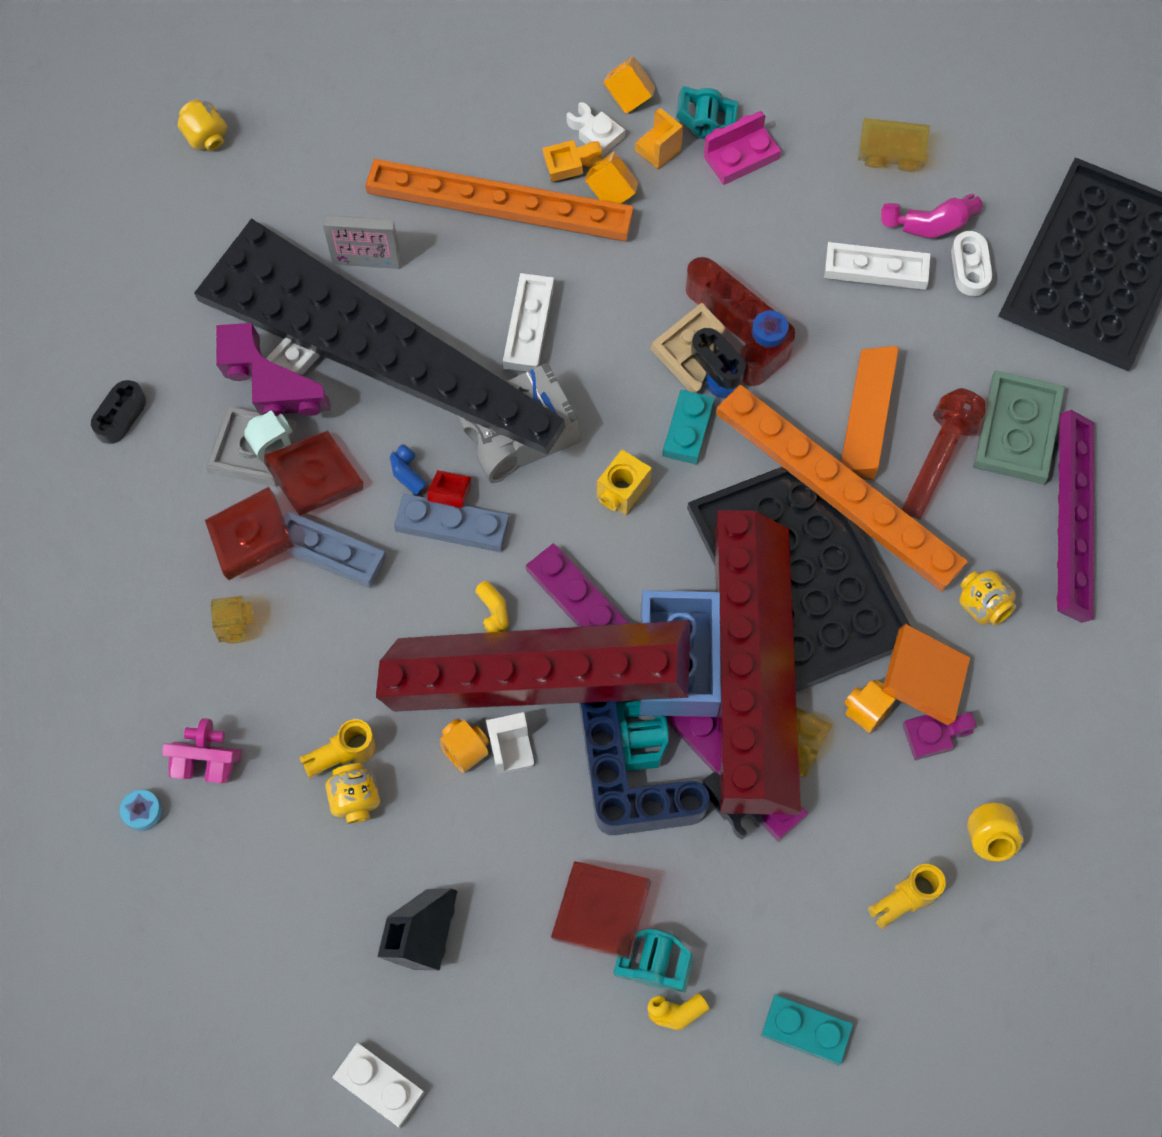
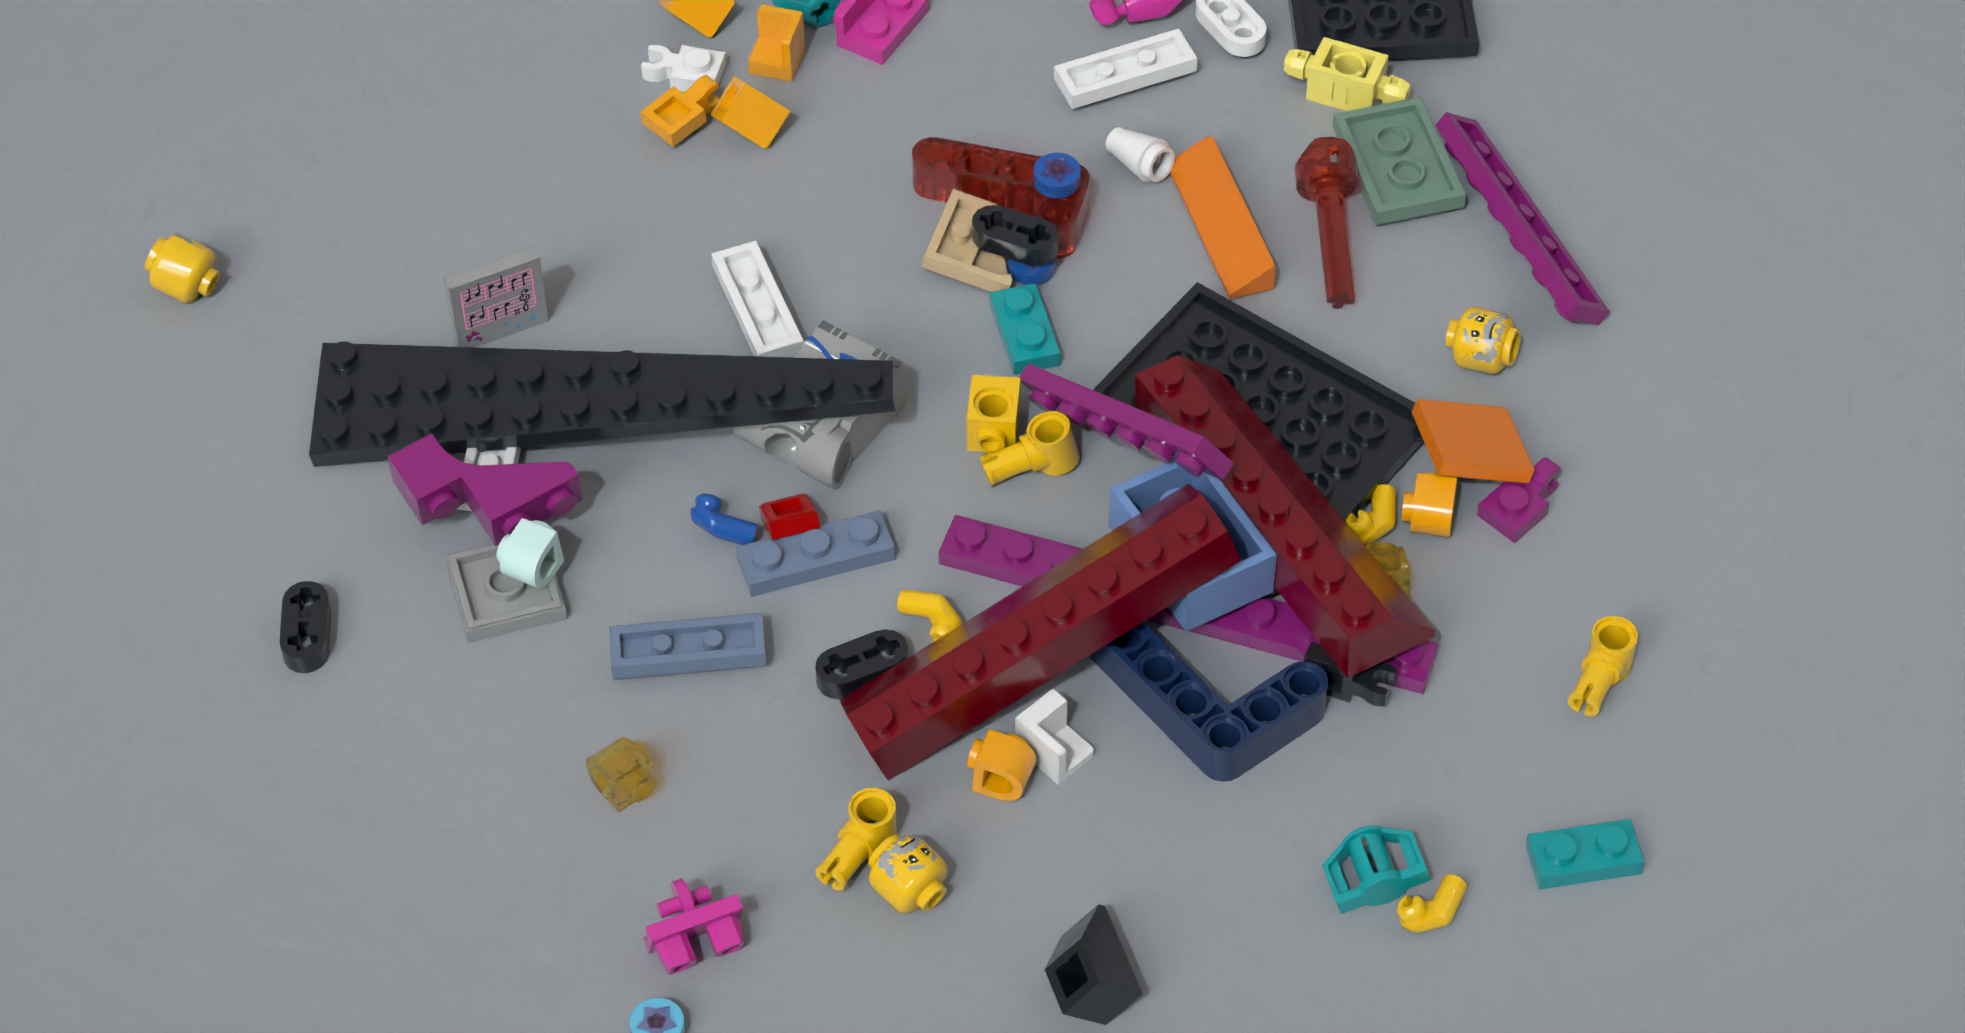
camera: 30 degrees left, 15 degrees down
clear red tile [205,487,294,580] -> none
clear red tile [264,431,364,516] -> none
orange plate [365,159,634,241] -> none
clear red tile [551,861,651,960] -> none
teal piece [616,701,670,772] -> none
orange plate [716,384,968,592] -> none
yellow head [967,802,1024,862] -> none
none -> black beam [815,629,909,699]
none -> yellow pin [979,411,1080,486]
none -> magenta plate [1018,363,1234,480]
none -> white cone [1105,127,1175,182]
none -> light yellow piece [1283,37,1411,111]
none -> yellow arm [1346,484,1397,544]

